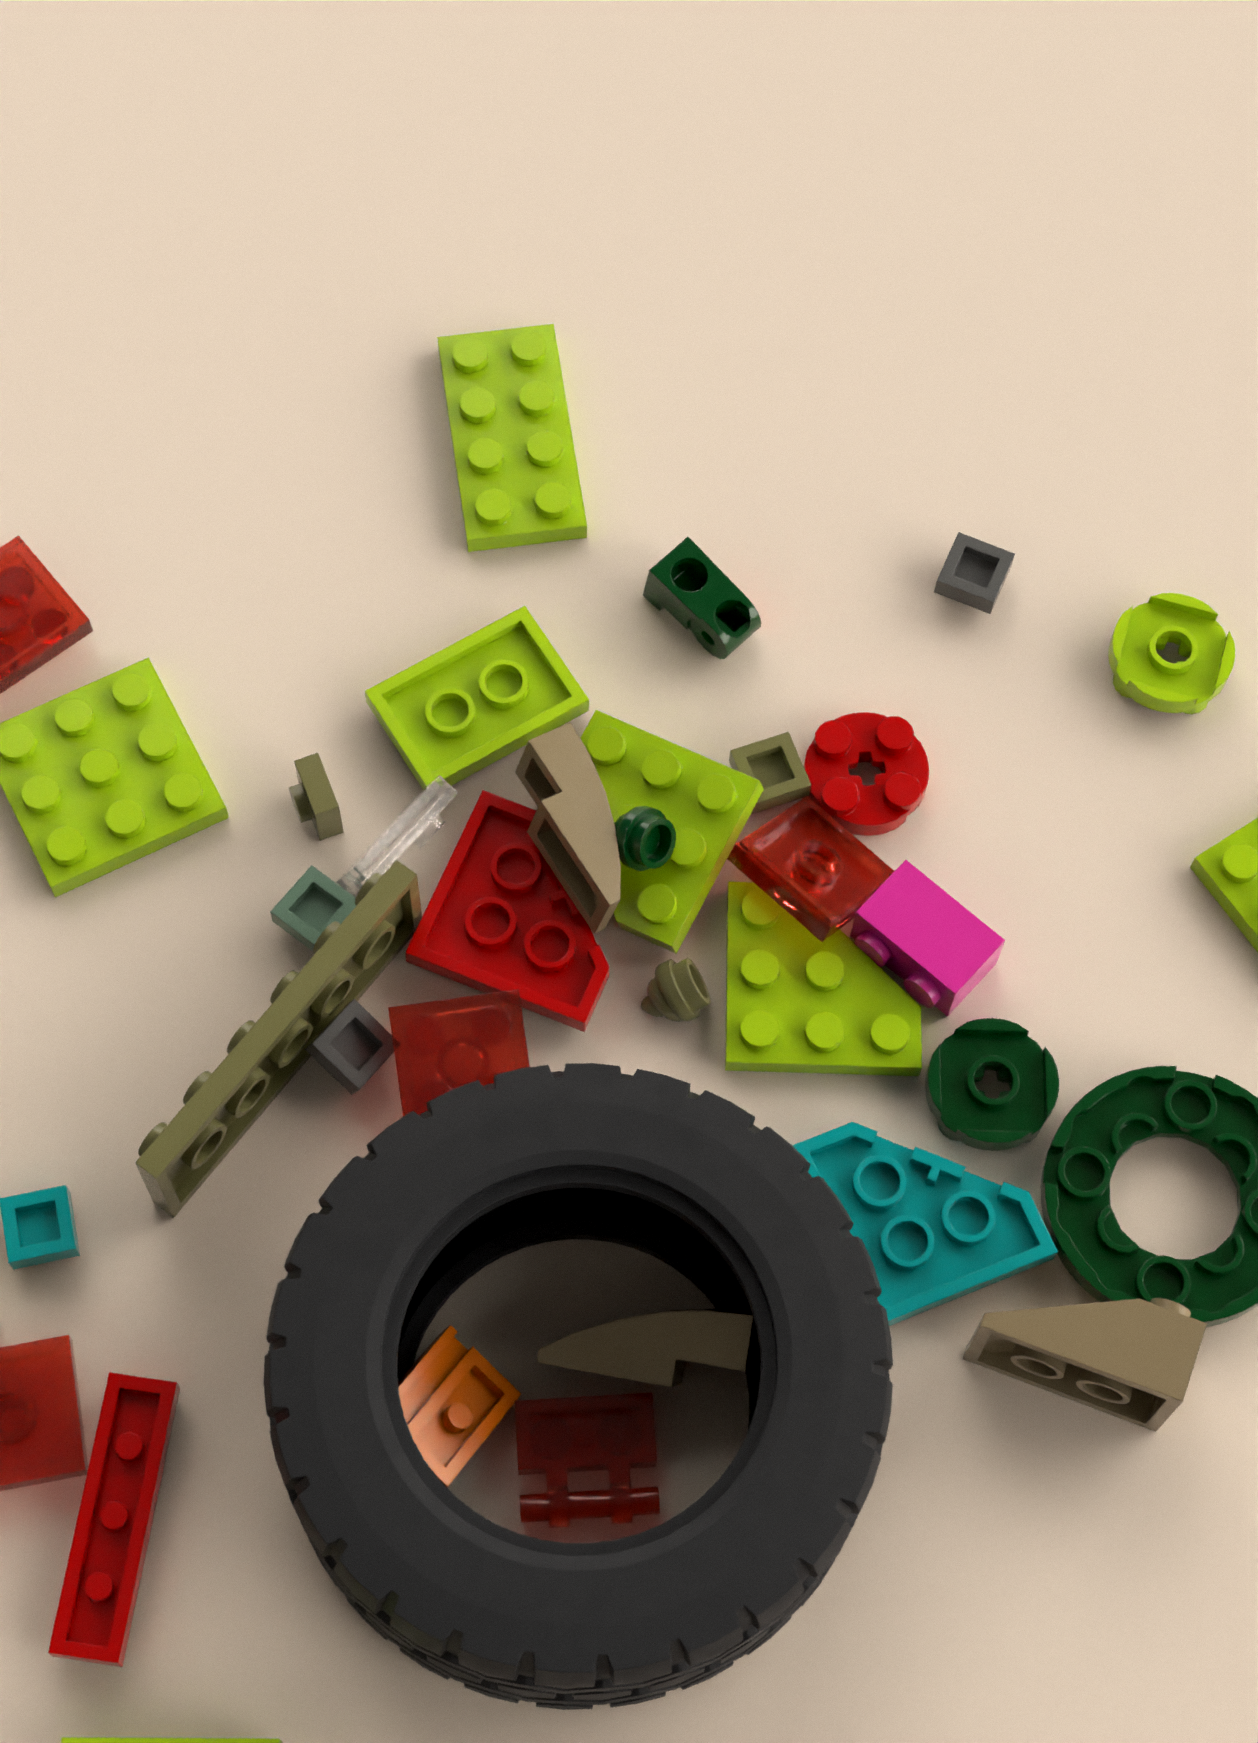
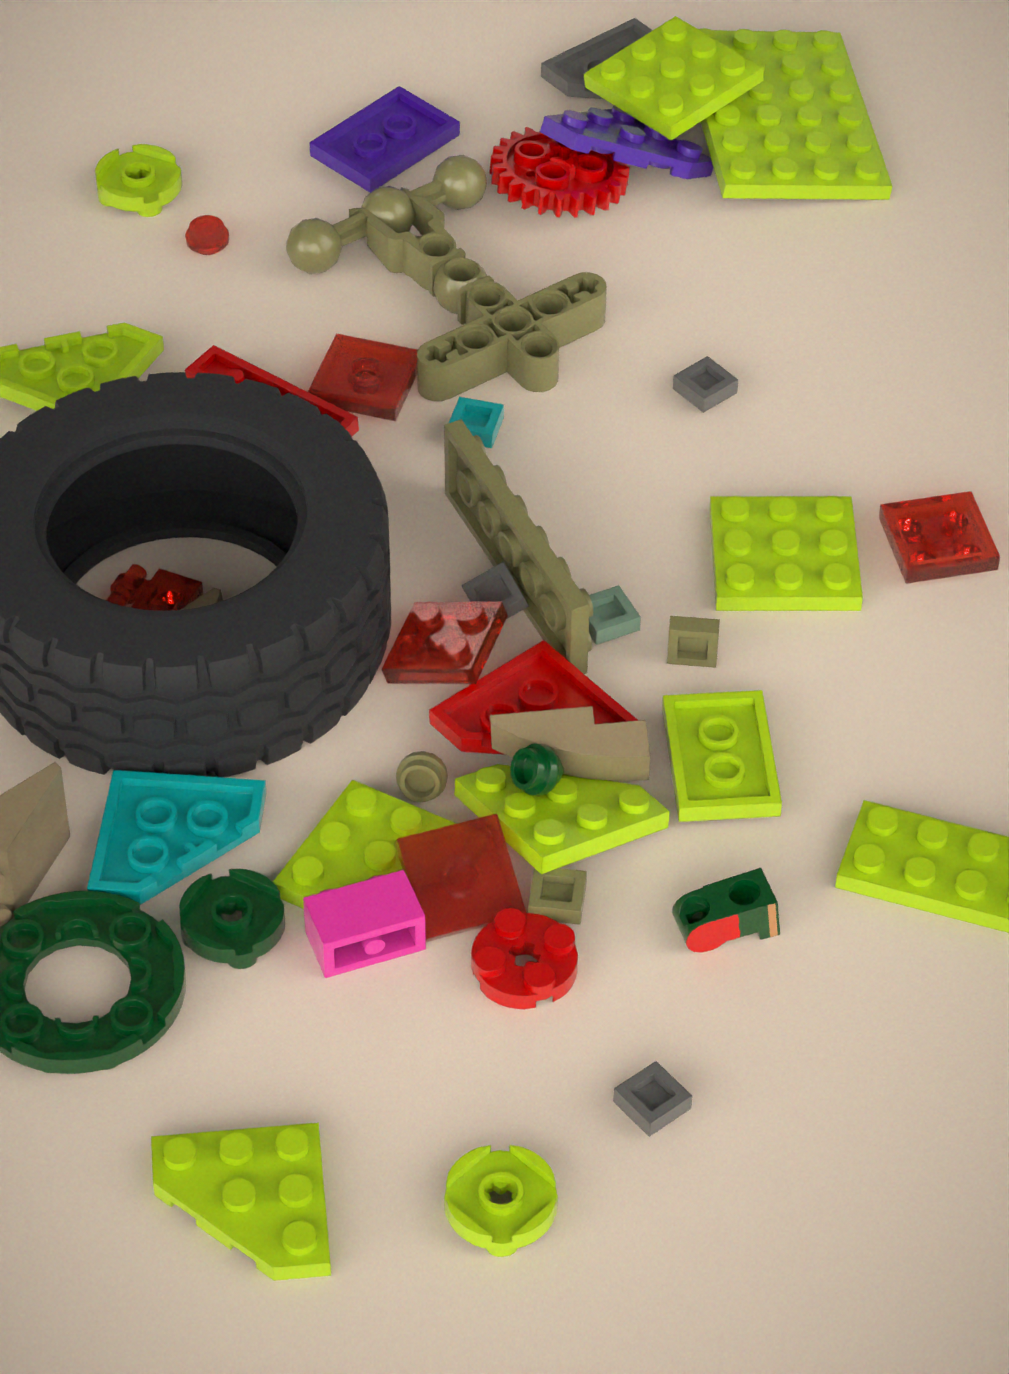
camera: 120 degrees right, 20 degrees down
clear plate [336,775,458,897] -> none
orange plate [398,1325,521,1487] -> none

